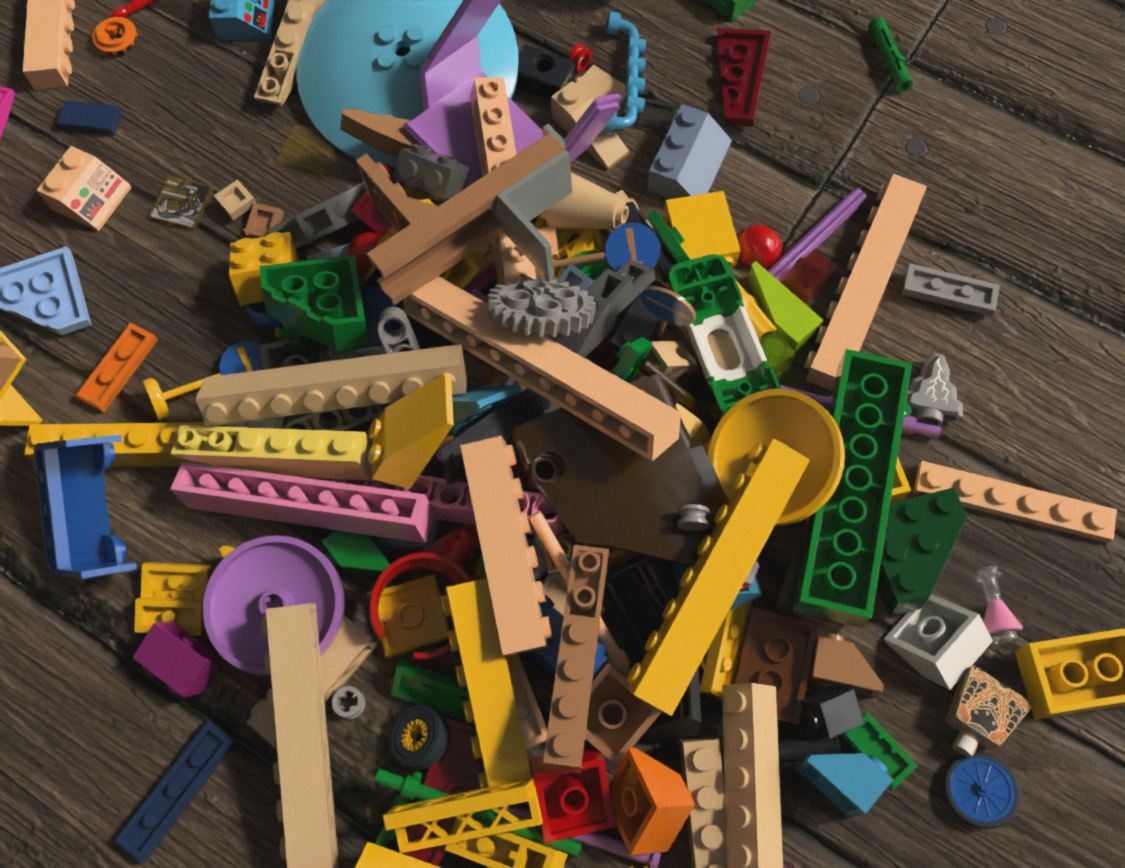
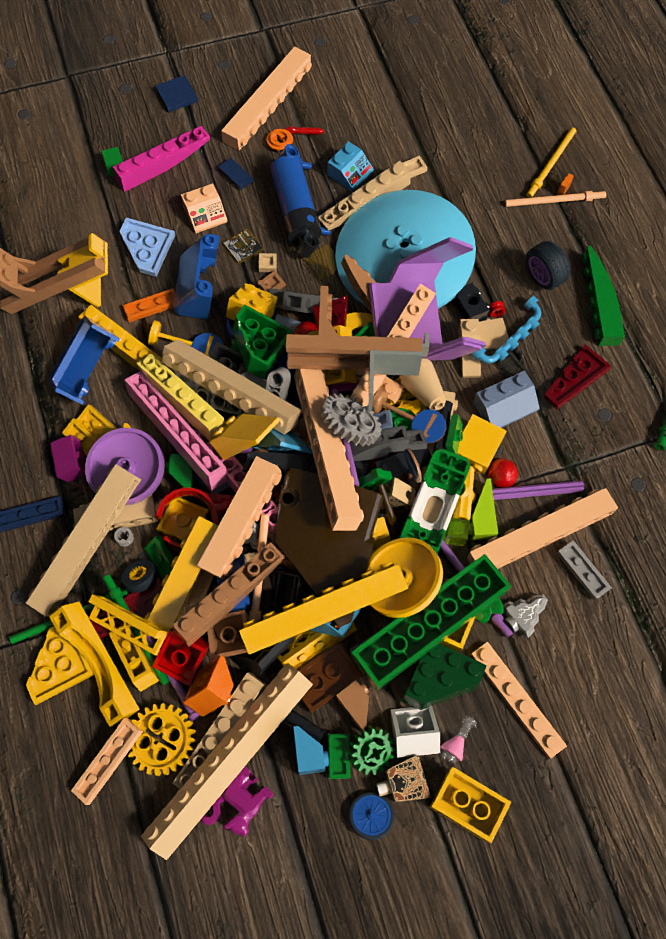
camera: 35 degrees right, 0 degrees up
dark grey brick [394,144,470,202] -> none
light grey bush [677,504,709,531] -> none
clear red slope [782,249,838,304] -> none
black brick [800,686,863,739] -> none
none -> blue windscreen [173,234,220,320]
none -> blue piece [270,144,331,258]
none -> green gear [348,726,396,775]

